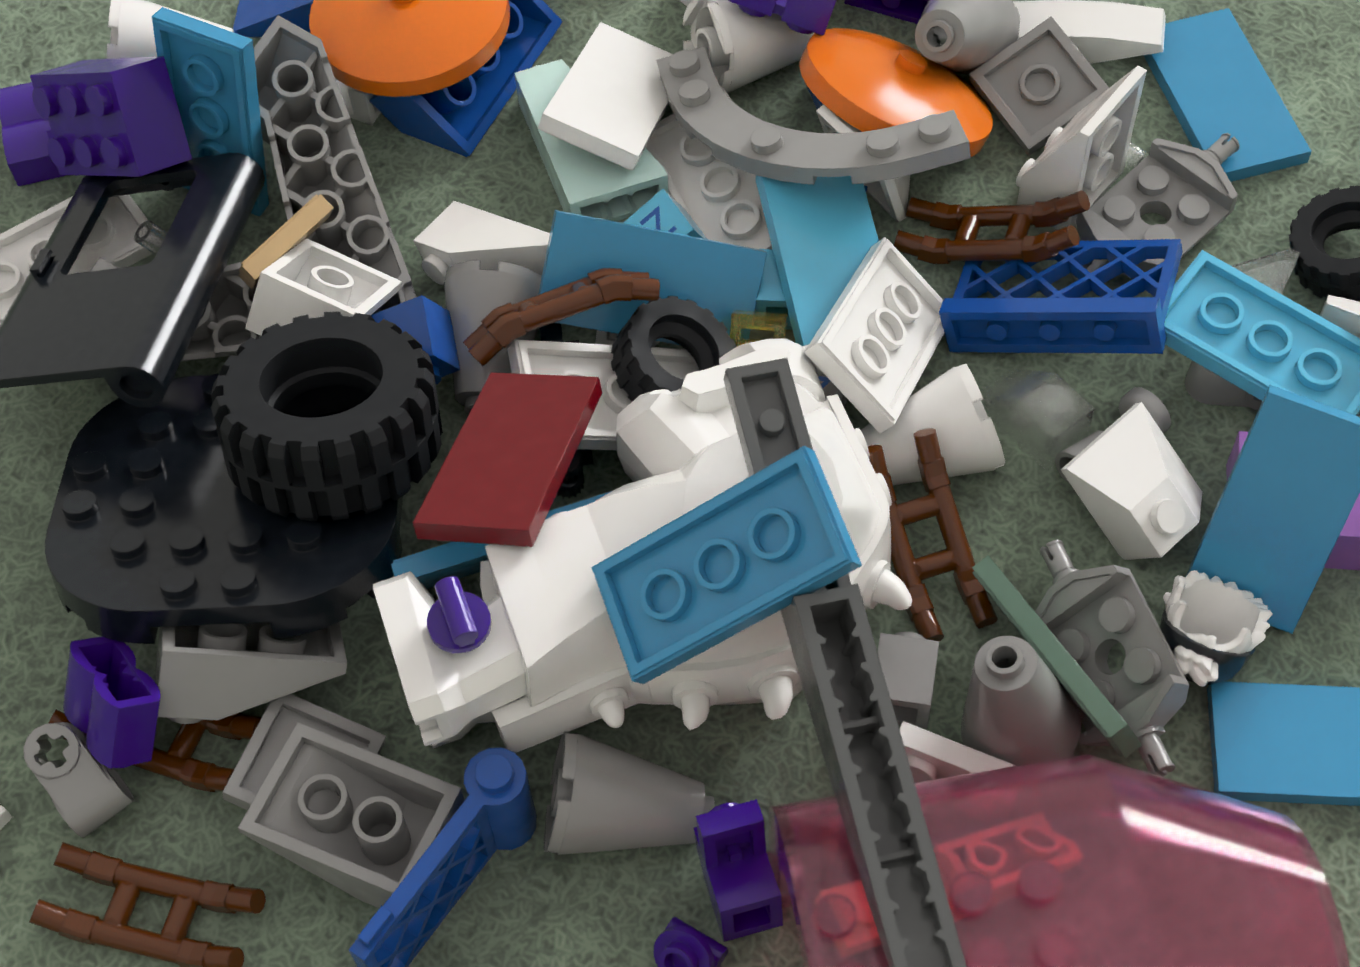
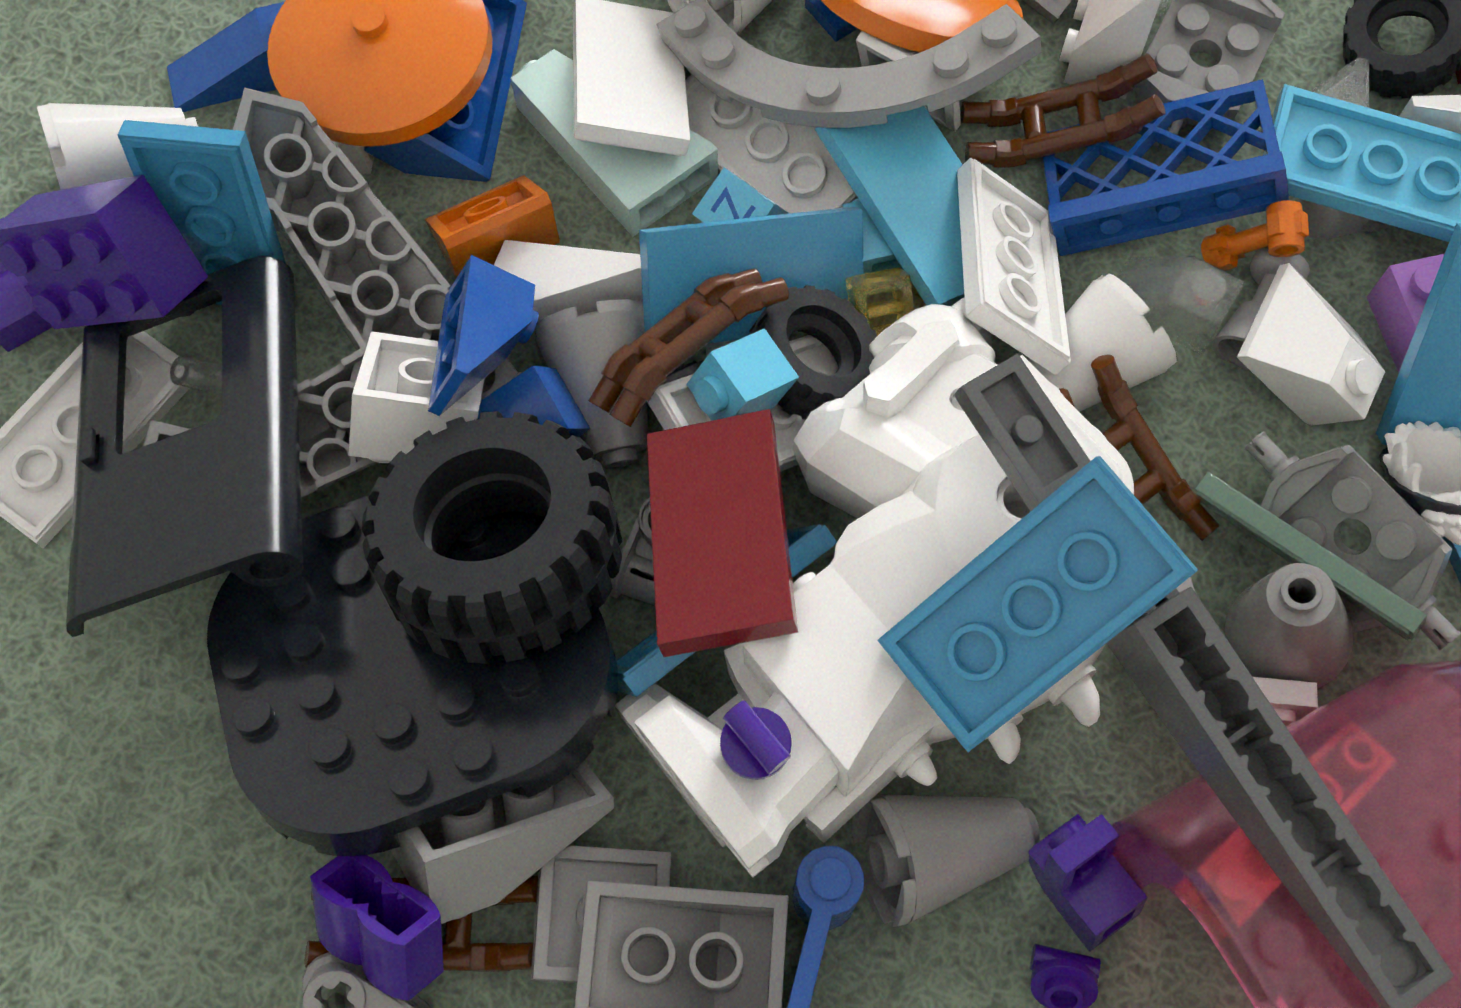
camera: 20 degrees left, 10 degrees up
tan tile [239,194,334,289] -> none
none -> orange slope [425,175,560,279]
none -> blue slope [428,255,539,416]
none -> medium azure brick [686,328,799,421]
none -> orange bar [1201,200,1309,271]

